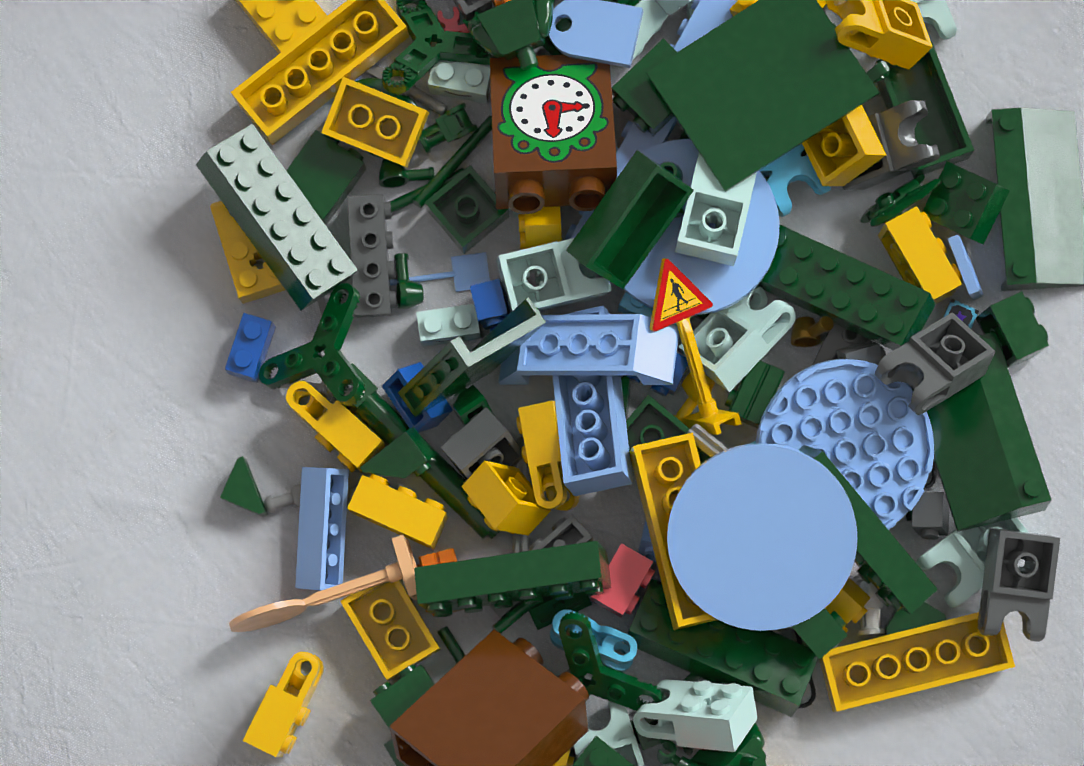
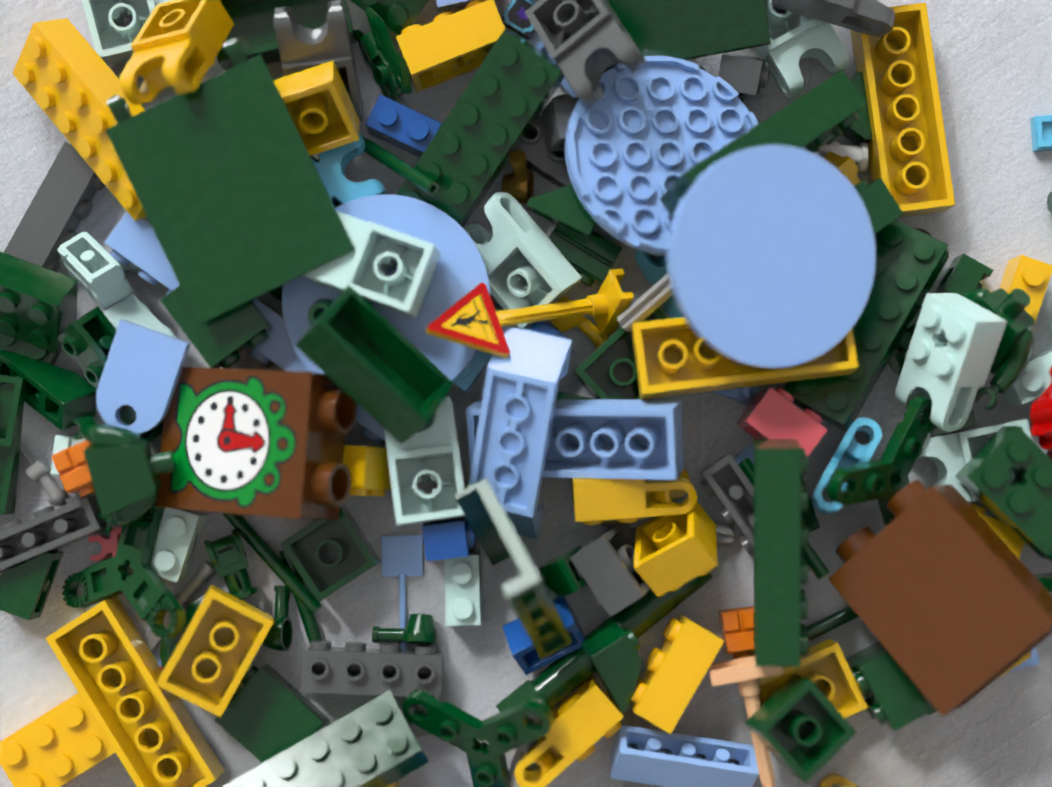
camera: 85 degrees left, 5 degrees up
none -> dark green piece [359,133,439,195]
none -> blue brick [365,94,442,158]
none -> dark green slope [527,184,597,240]
none -> dark green brick [745,673,857,783]
none -> dark green brick [935,253,994,295]

